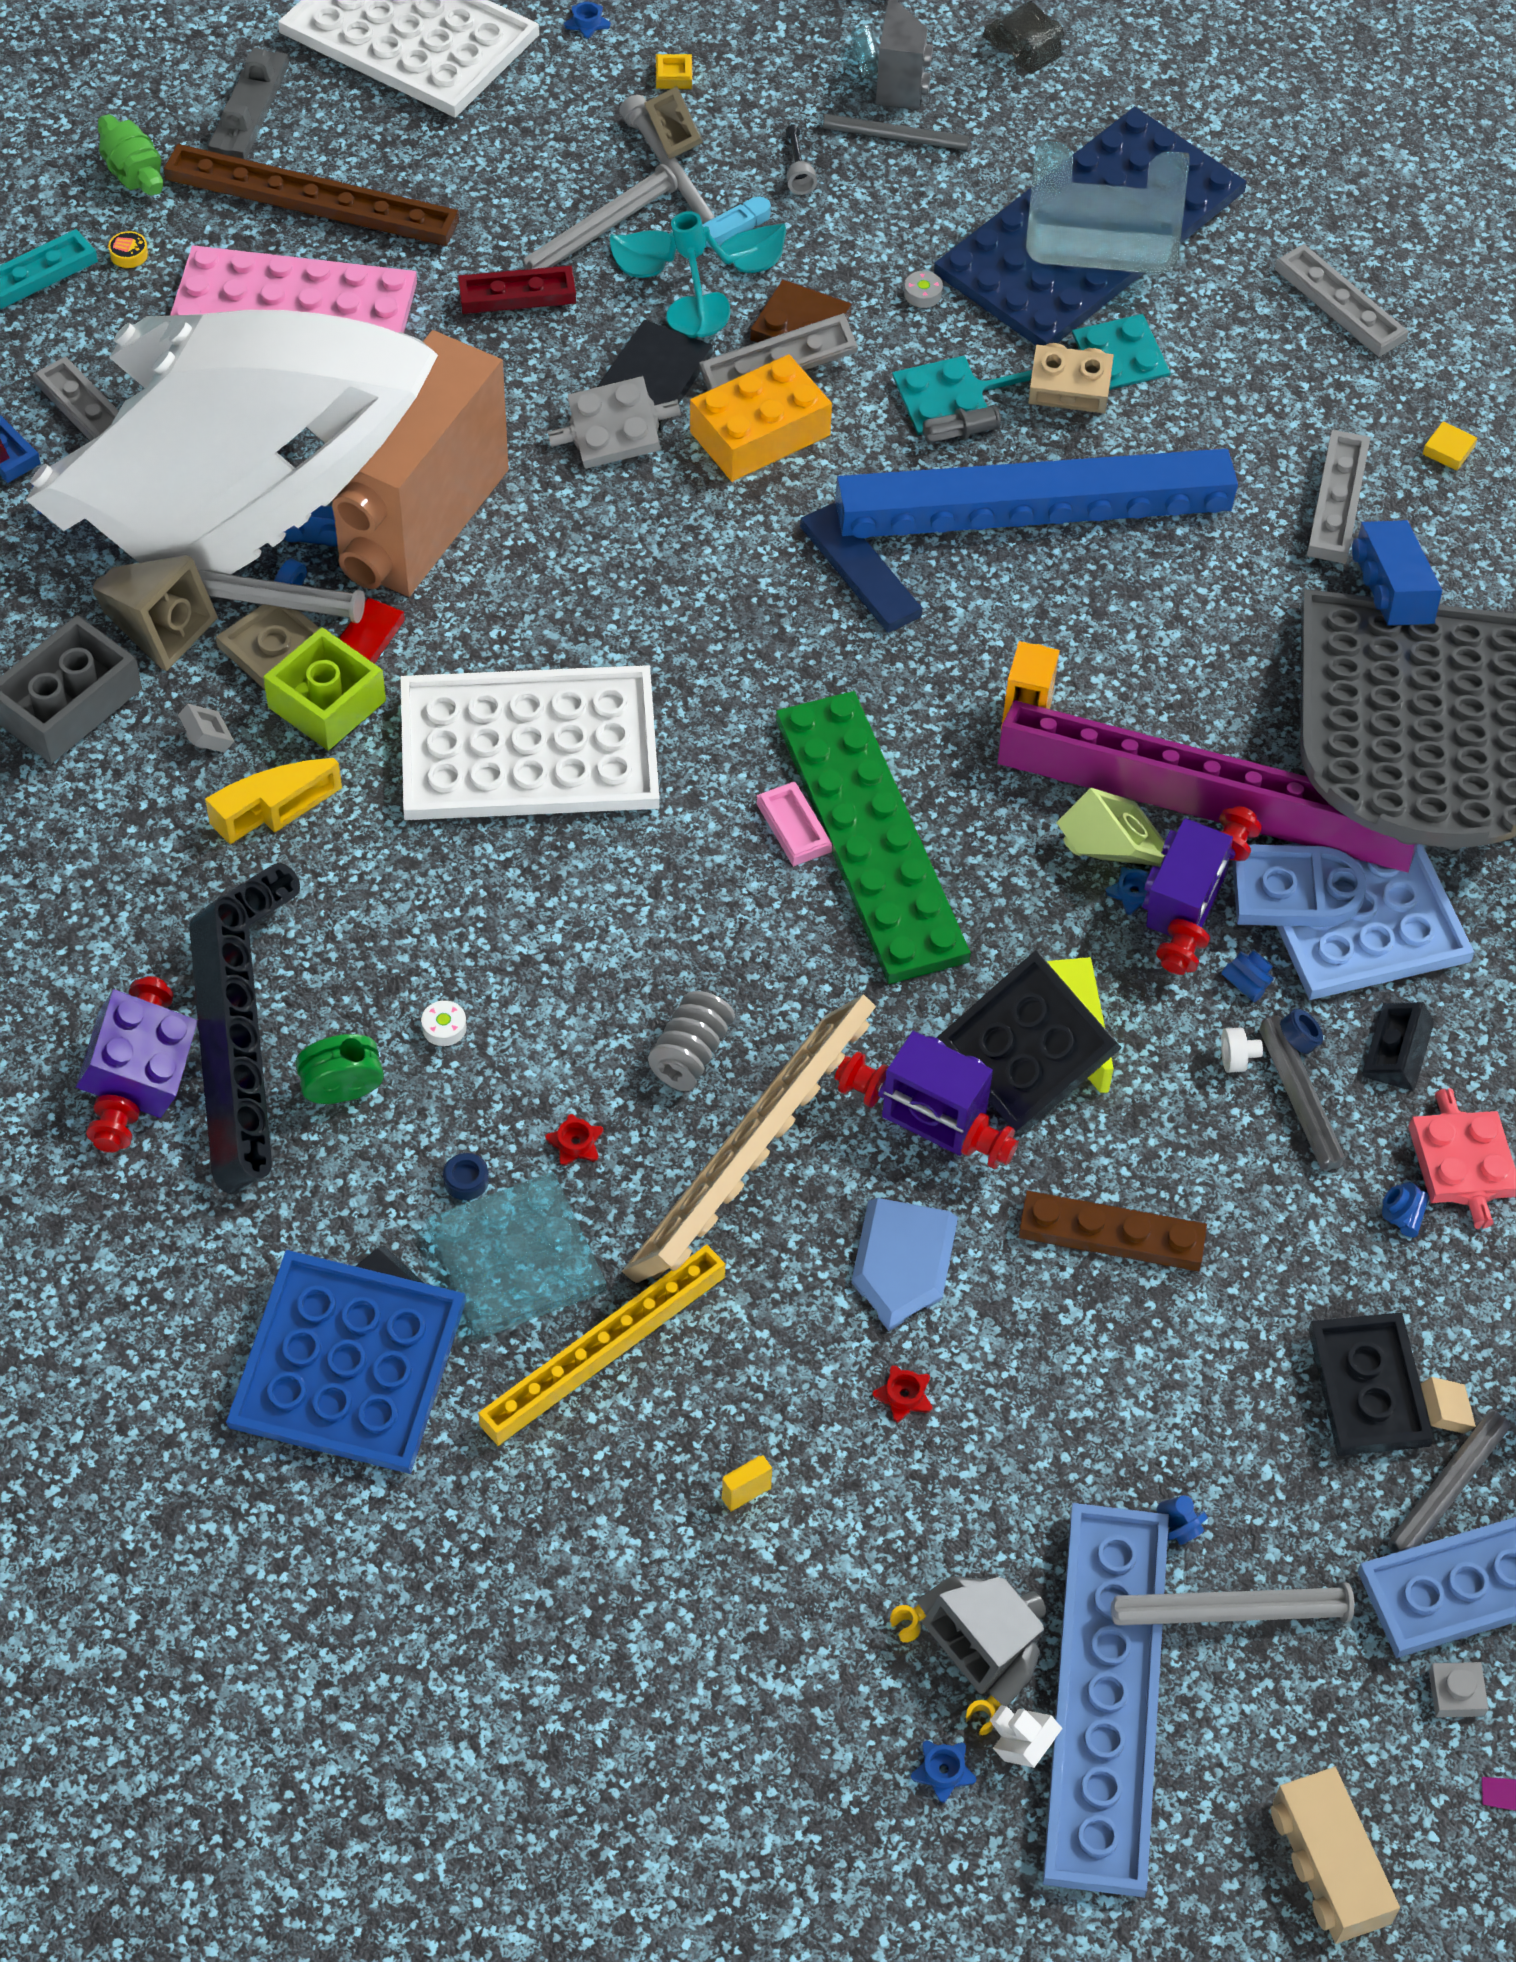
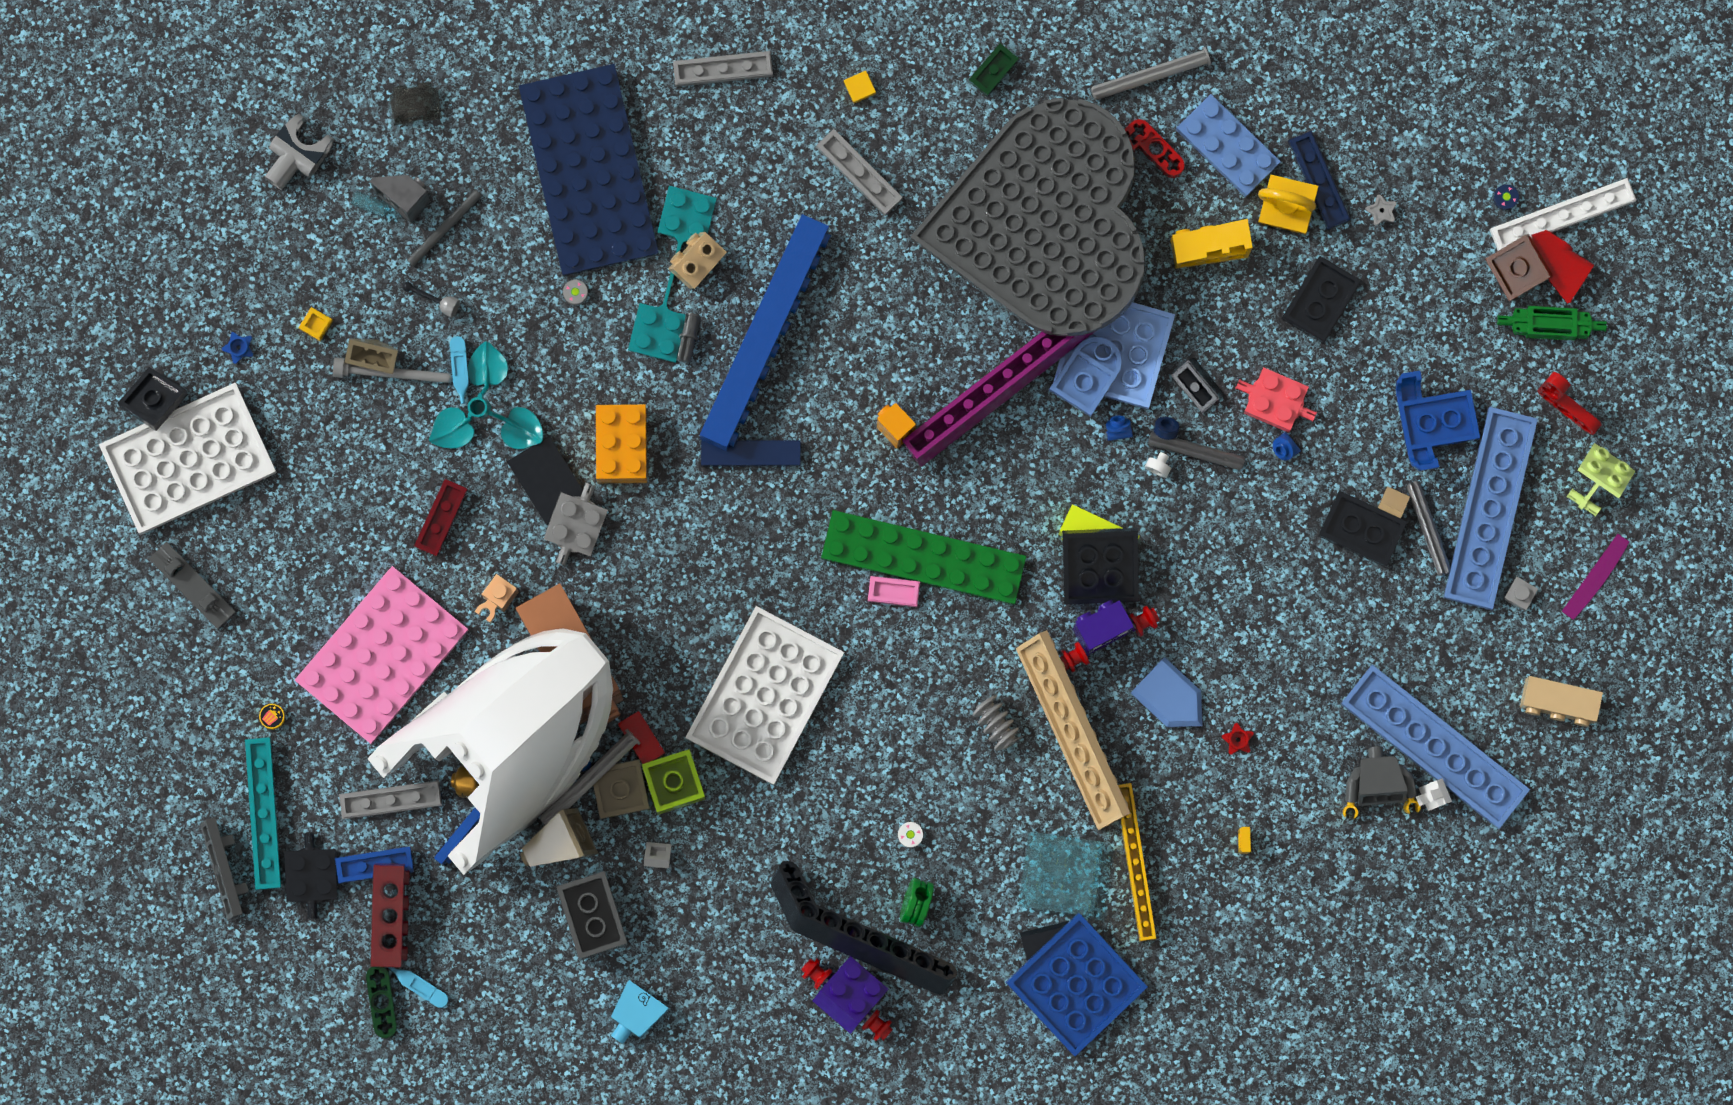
camera: 60 degrees left, 25 degrees up
bright green piece [97,114,163,196] -> none
reddish brown plate [163,144,459,247] -> none
yellow slope [205,758,342,845] -> none
dark blue tile [443,1153,489,1200] -> none
light grey axle [523,164,678,269] -> none
red plate [545,1114,604,1166] -> none
light grey tile [699,313,858,391] -> none
reddish brown plate [750,279,852,342] -> none
blue plate [911,1740,976,1803] -> none
reddish brown plate [1018,1190,1207,1272] -> none
clear light blue windscreen [1026,140,1190,274] -> none
yellowish green slope [1056,788,1165,866] -> none
blue plate [1106,867,1149,915] -> none
light grey axle [1111,1582,1354,1625] -> none
dark purple brick [1142,806,1262,975] -> none
blue plate [1157,1495,1208,1545] -> none
blue brick [1352,520,1442,626] -> none

